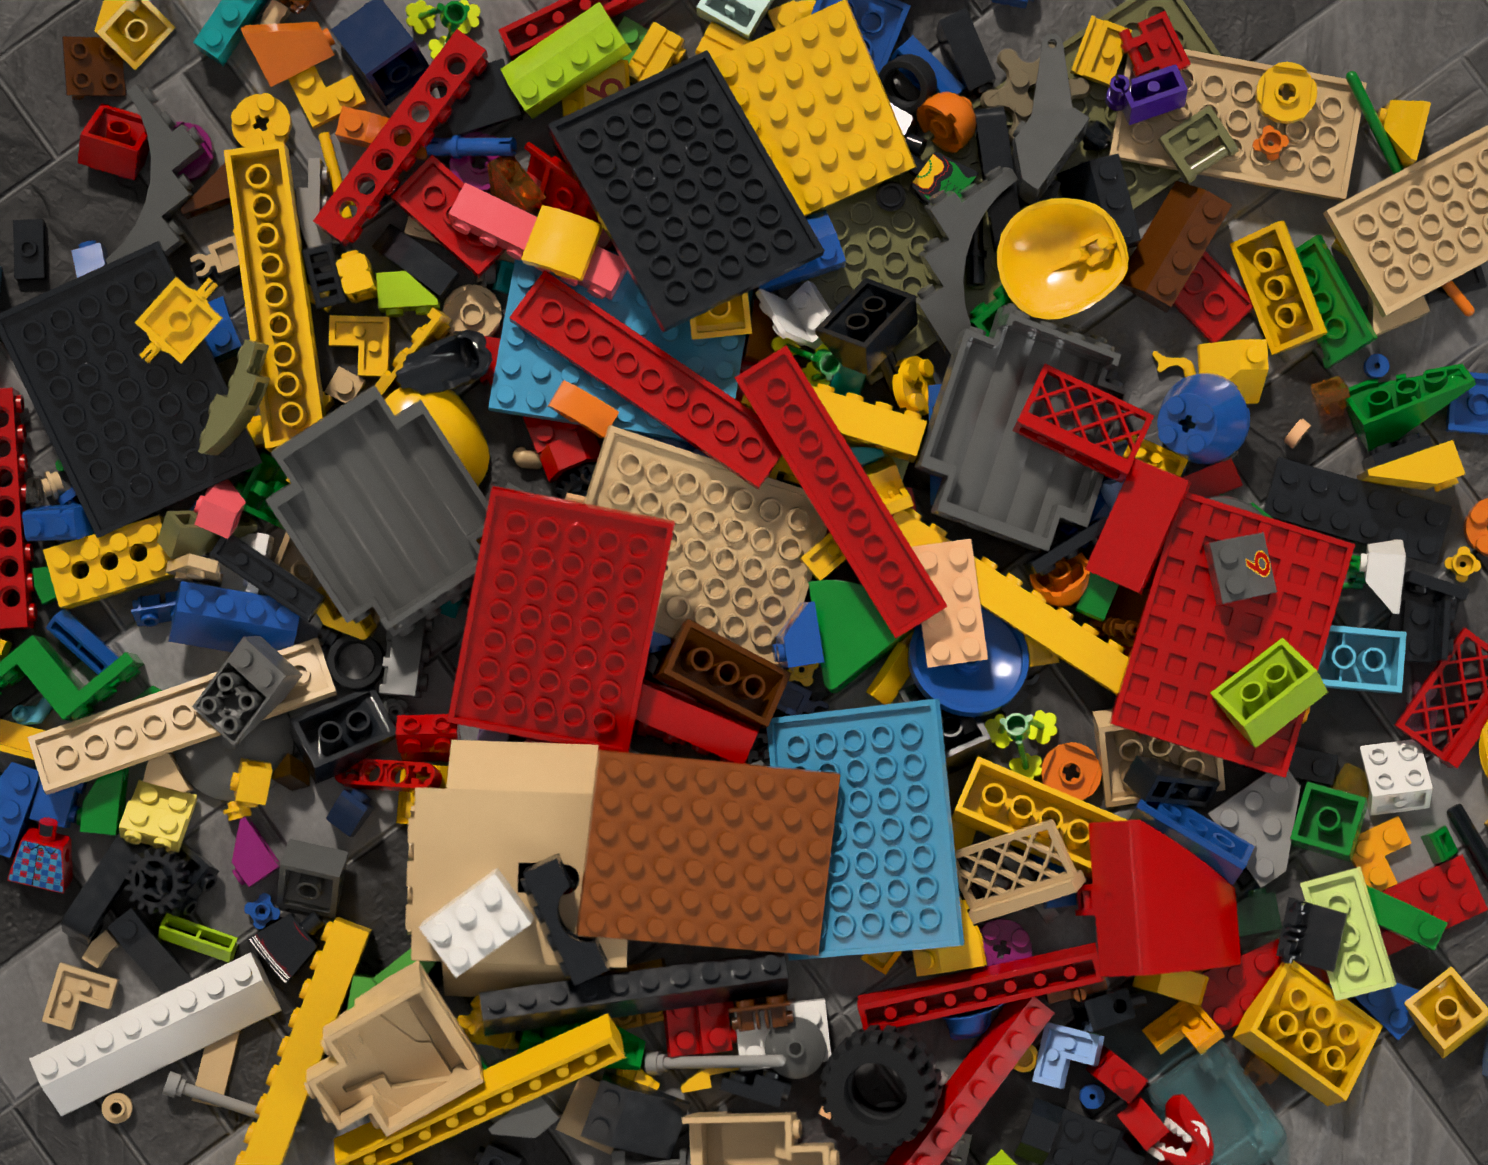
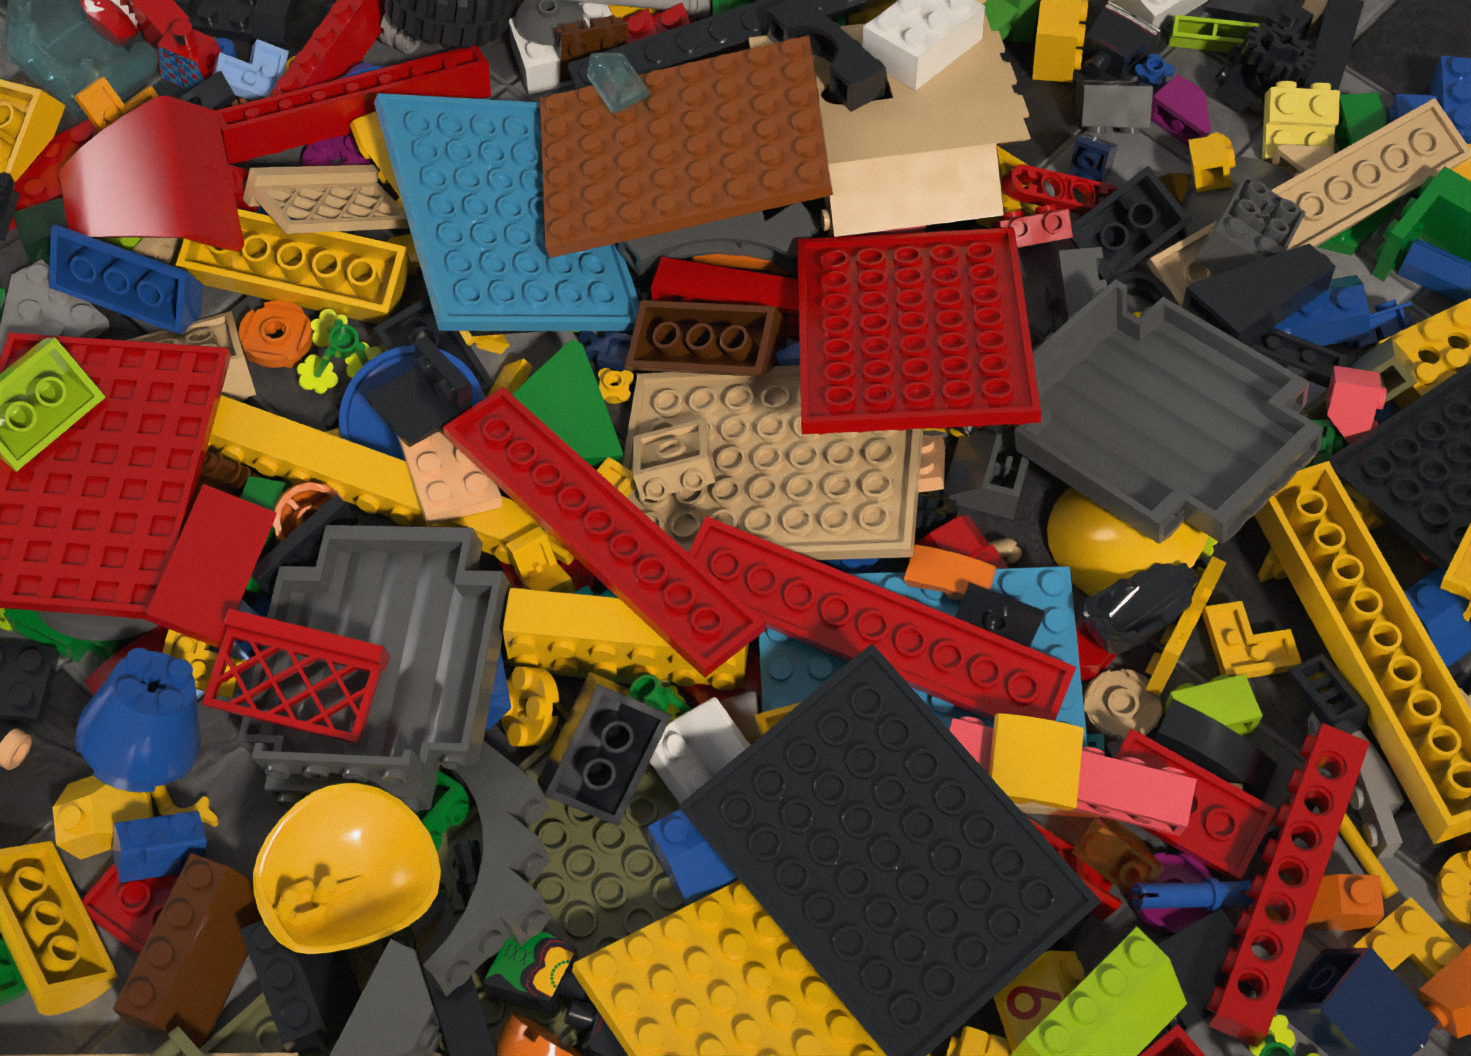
camera: 165 degrees right, 25 degrees down
torso [8,817,73,894] -> none
tan wing [166,553,223,587] -> none
olive slope [198,339,270,456] -> none
tan plate [324,366,366,404] -> none
yellow brick [336,250,377,304] -> none
blue slope [772,601,824,668] -> none
black plate [876,181,906,212] -> none
black slope [1123,755,1220,807] -> none
dark grey slope [1203,532,1277,605] -> none
none -> blue brick [112,811,207,883]
none -> black bracket [367,336,472,447]
none -> clear light blue slope [587,53,650,113]
none -> tan plate [633,418,716,501]
none -> black plate [954,582,1044,648]
none -> black slope [1182,244,1336,346]

